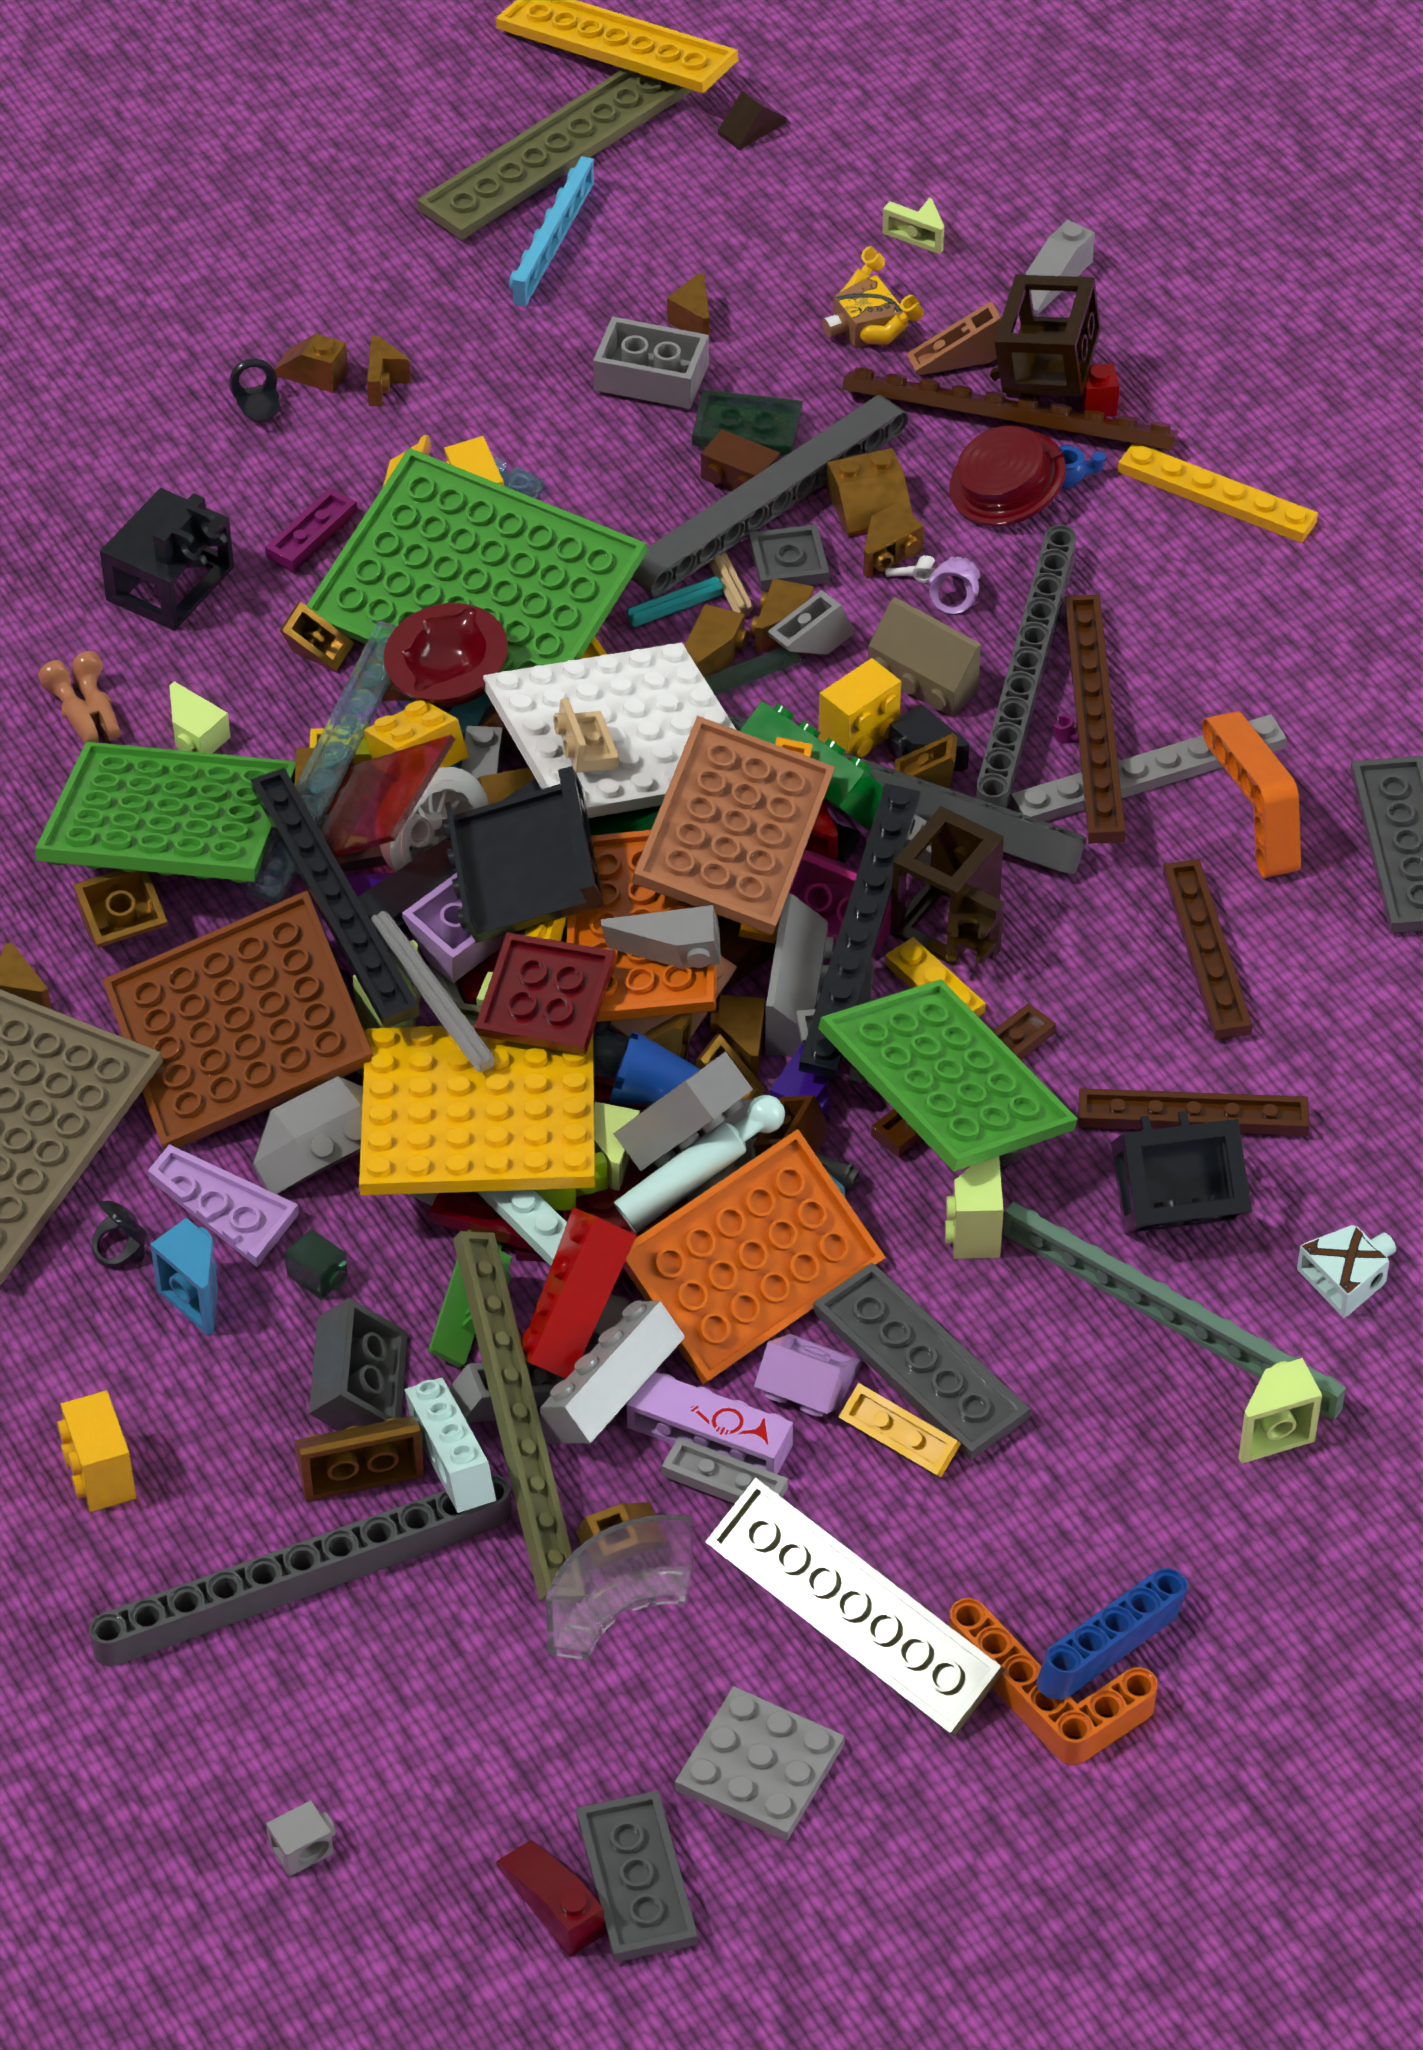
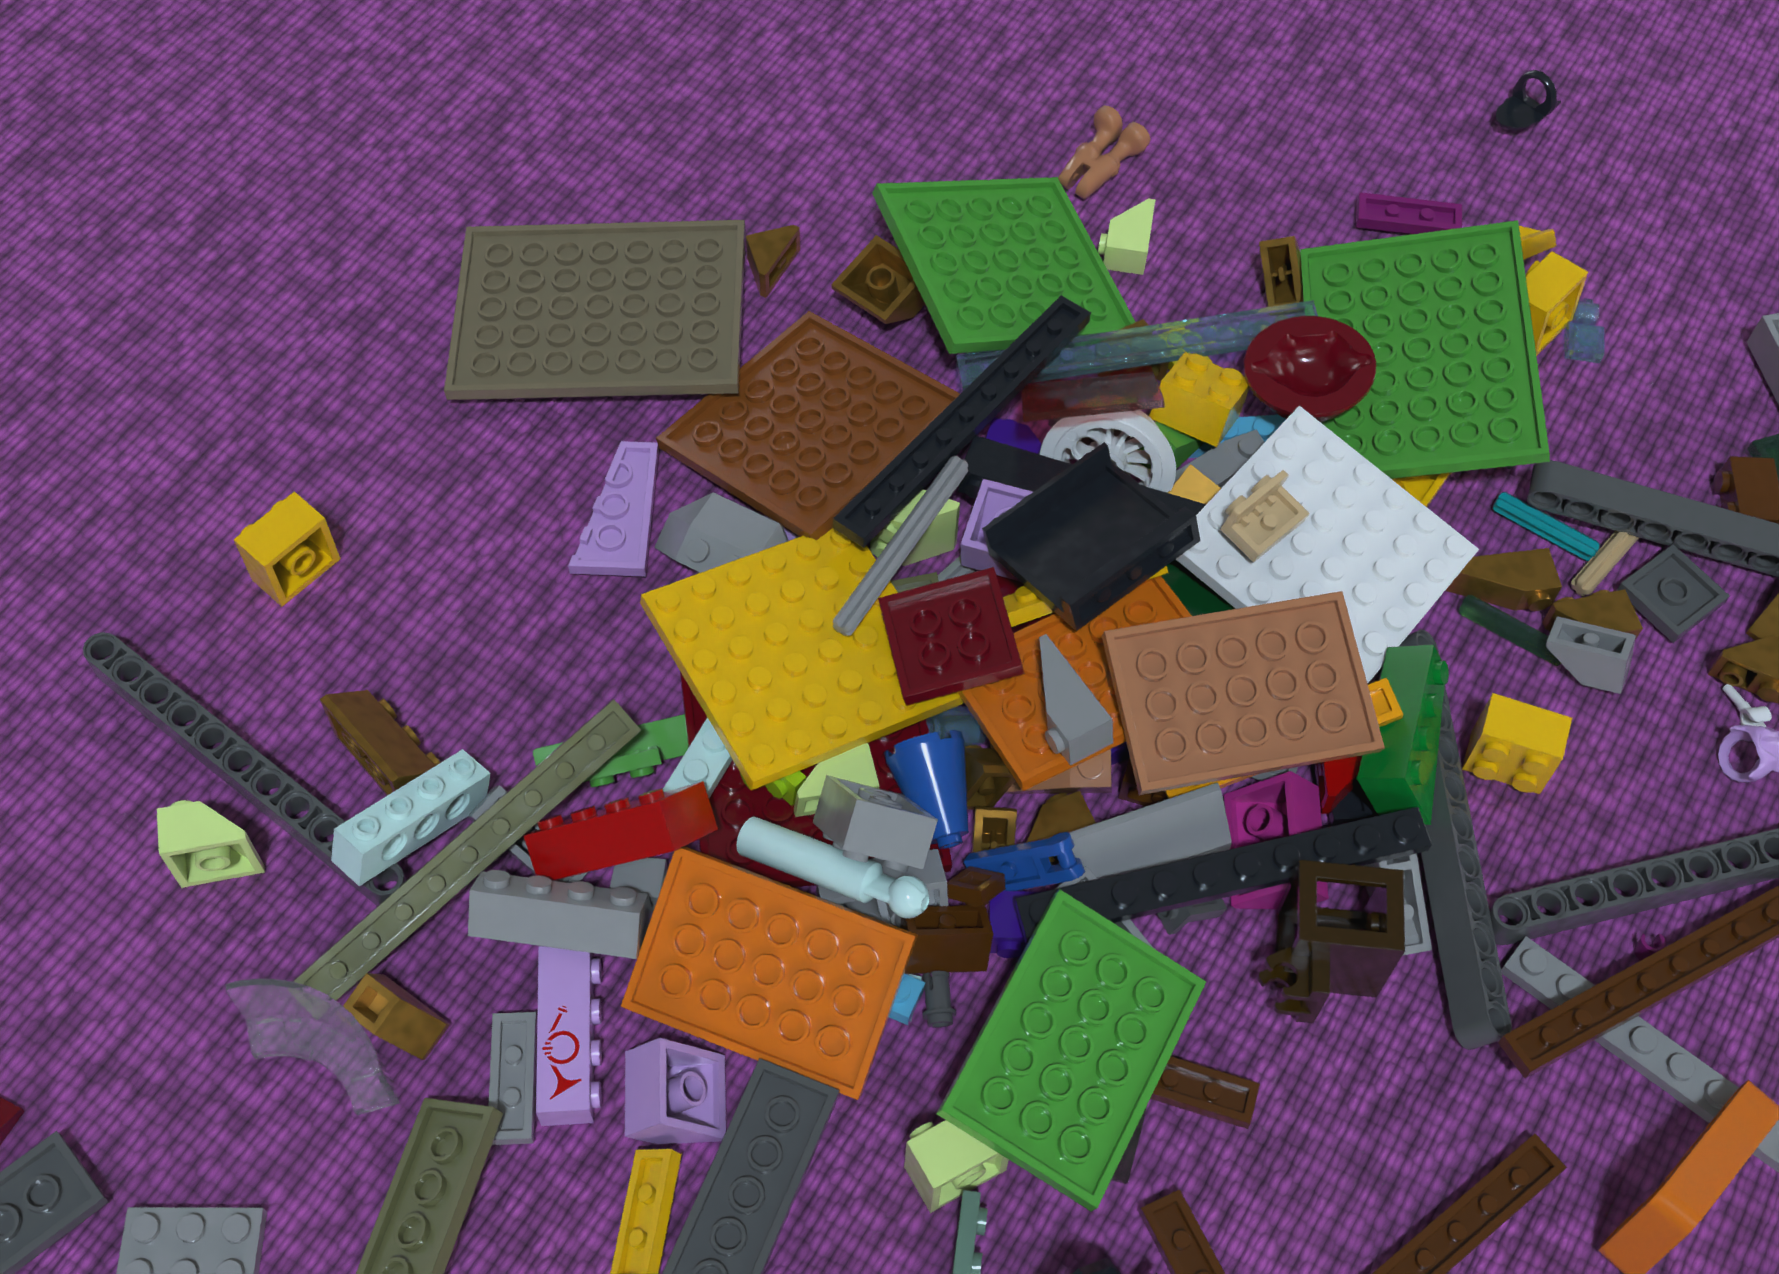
camera: 60 degrees right, 10 degrees up
black piece [91,1200,148,1268] -> none
black piece [100,488,234,631] -> none
dark azure slope [150,1218,218,1336] -> none
pearl gold slope [274,333,348,393] -> none
brick [285,1229,348,1300] -> none
dark grey slope [309,1298,408,1431] -> none
pearl gold slope [367,336,411,406] -> none
dark tan slope [868,597,981,717] -> none
yellow plate [885,937,986,1017] -> none
black slope [888,704,970,771] -> none
pearl gold slope [894,733,958,788] -> none
none -> yellowish green slope [157,800,265,888]
none -> reddish brown plate [947,866,1006,907]
none -> blue plate [964,832,1085,891]

